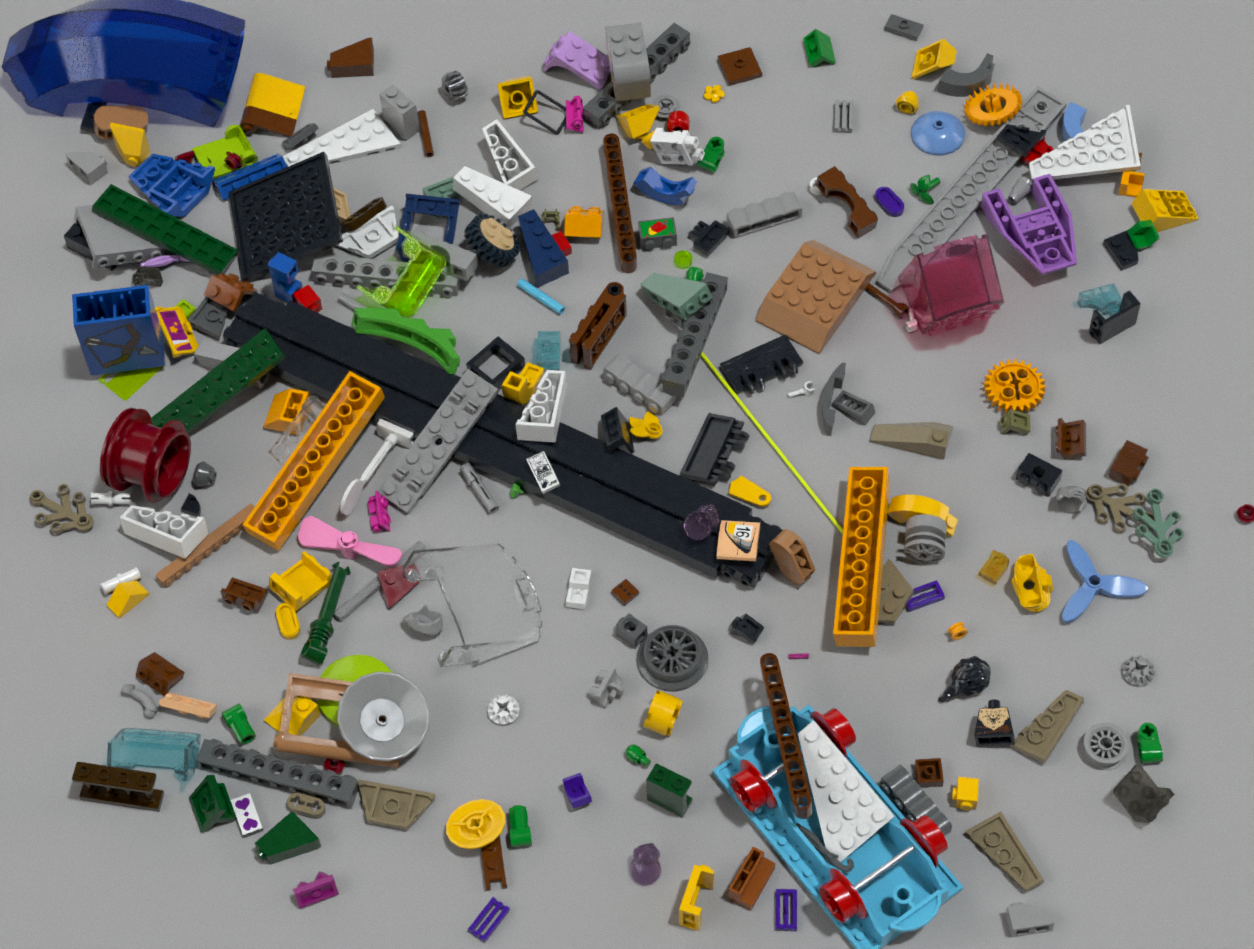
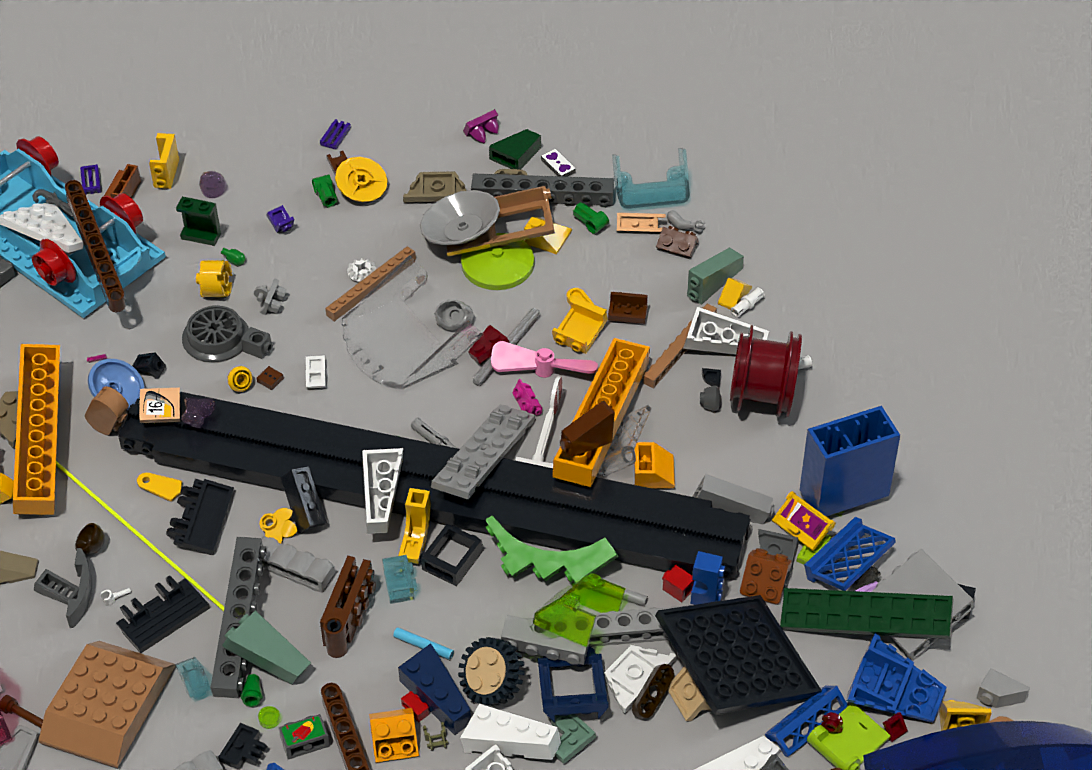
camera: 165 degrees right, 10 degrees down
dark tan plant [29,484,94,534] -> none
dark brown fence [72,762,164,812] -> none
dark green plate [151,328,286,434] -> none
dark green bracket [189,775,237,832] -> none
dark green piece [300,561,351,666] -> none
white tile [526,451,560,494] -> none
none -> dark brown piece [75,523,105,555]
none -> medium blue dish [88,359,144,410]
none -> clear light blue arch [175,657,211,698]
none -> yellow cone [227,366,253,392]
none -> medium nougat piece [325,246,416,322]
none -> reddish brown slope [560,401,615,457]
none -> sand green slope [687,247,744,305]
none -> blue fence [804,517,896,591]

